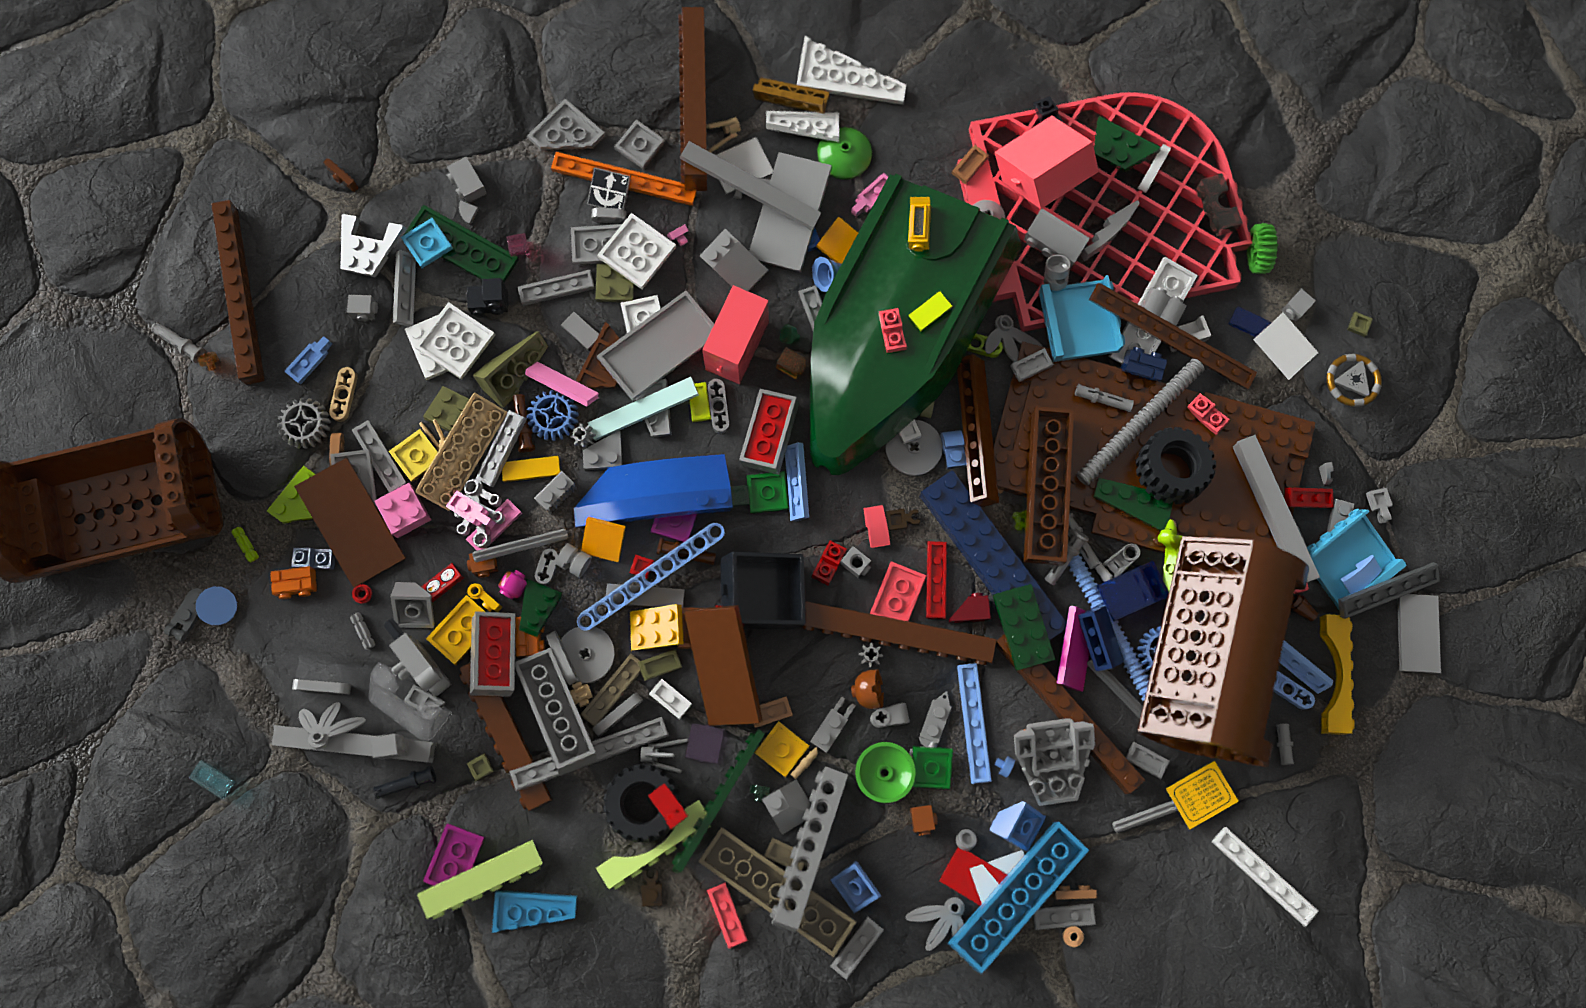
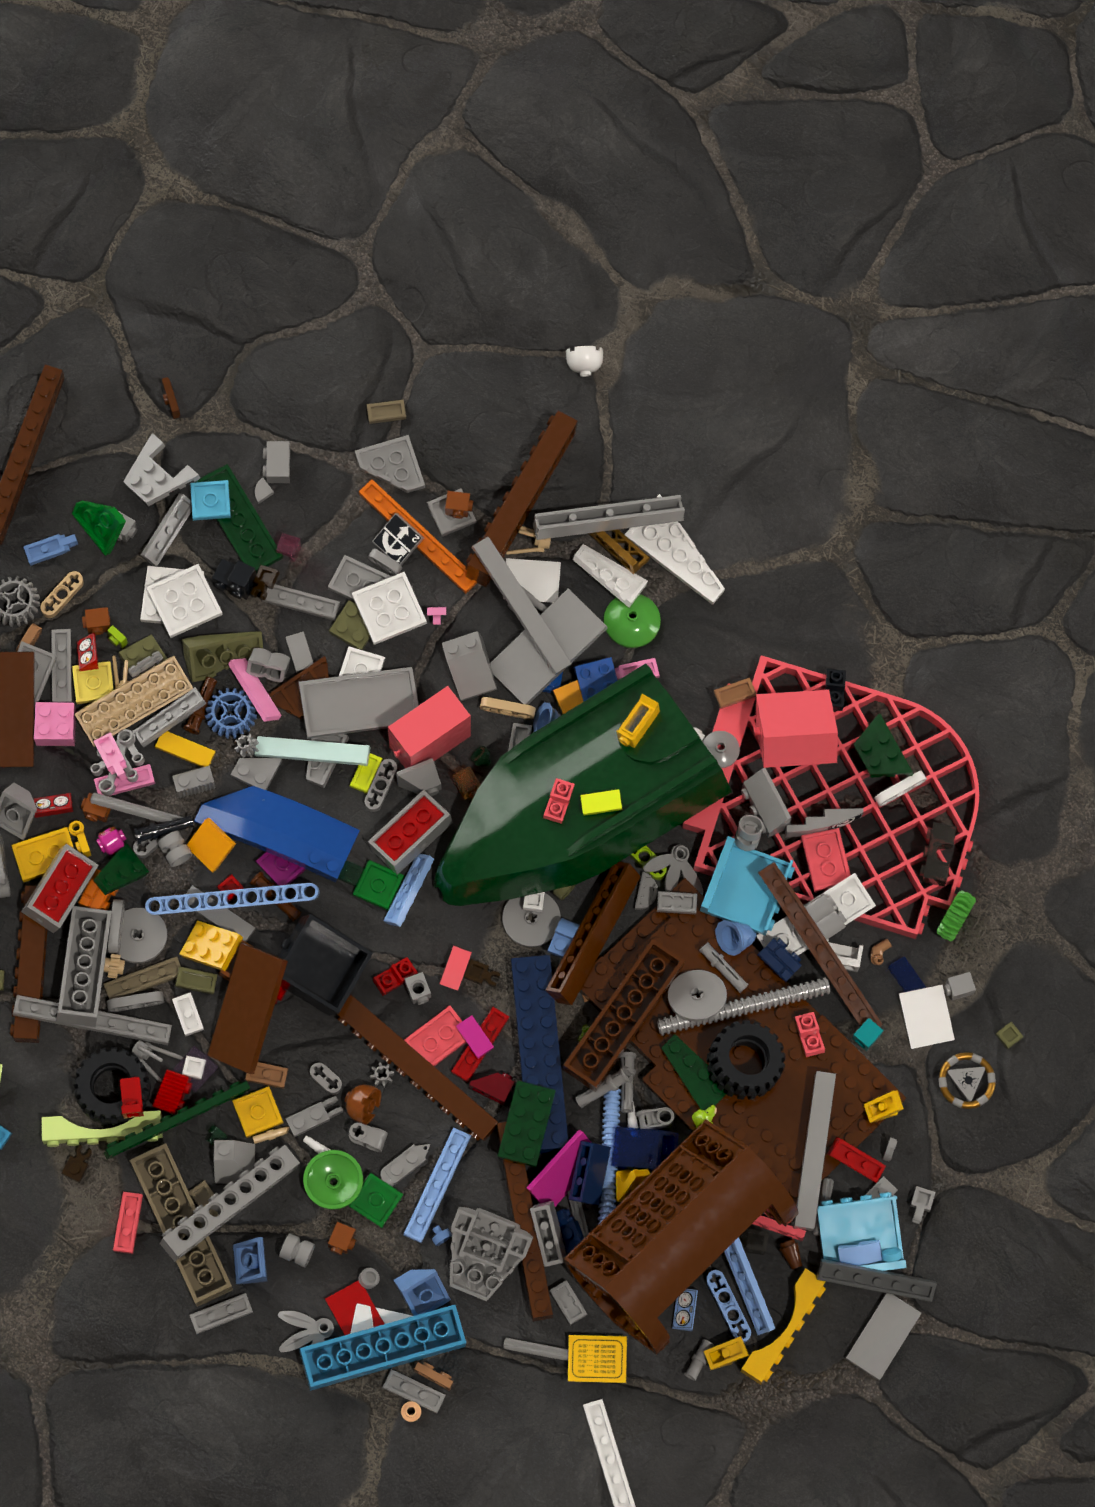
camera: 30 degrees right, 5 degrees down
none -> green plate [72,500,126,556]
none -> slope [77,633,99,671]
none -> dark orange brick [82,607,111,635]
none -> lime plate [107,625,128,649]
none -> light grey axle [128,651,163,678]
none -> black pin [134,815,194,845]
none -> red brick [153,1069,193,1115]
none -> white tile [182,1056,206,1080]
none -> light grey brick [246,648,290,682]
none -> dark brown plate [251,565,280,600]
none -> light grey wheel [279,1233,315,1268]
none -> white animal [303,1136,331,1154]
none -> light grey beam [310,1063,342,1095]
none -> dark tan tile [367,400,406,424]
none -> light grey slope [396,758,441,796]
none -> dark orange brick [445,491,473,519]
none -> dark pink tile [456,1015,494,1059]
none -> tan beam [480,697,536,719]
none -> light grey brick [530,1201,567,1267]
none -> light grey tile [533,495,685,540]
none -> dark blue hinge [556,1209,584,1255]
none -> blue bracket [573,657,618,702]
none -> yellow slope [616,1169,650,1202]
none -> light grey tile [635,872,658,910]
none -> light grey piece [668,970,727,1021]
none -> yellow slope [704,1336,749,1370]
none -> medium blue piece [715,920,757,956]
none -> coral tile [801,828,851,892]
none -> teal panel [852,1018,884,1052]
none -> yellow slope [864,1090,904,1123]
none -> medium nougat arm [870,939,892,965]
none -> medium azure tile [881,1248,902,1262]

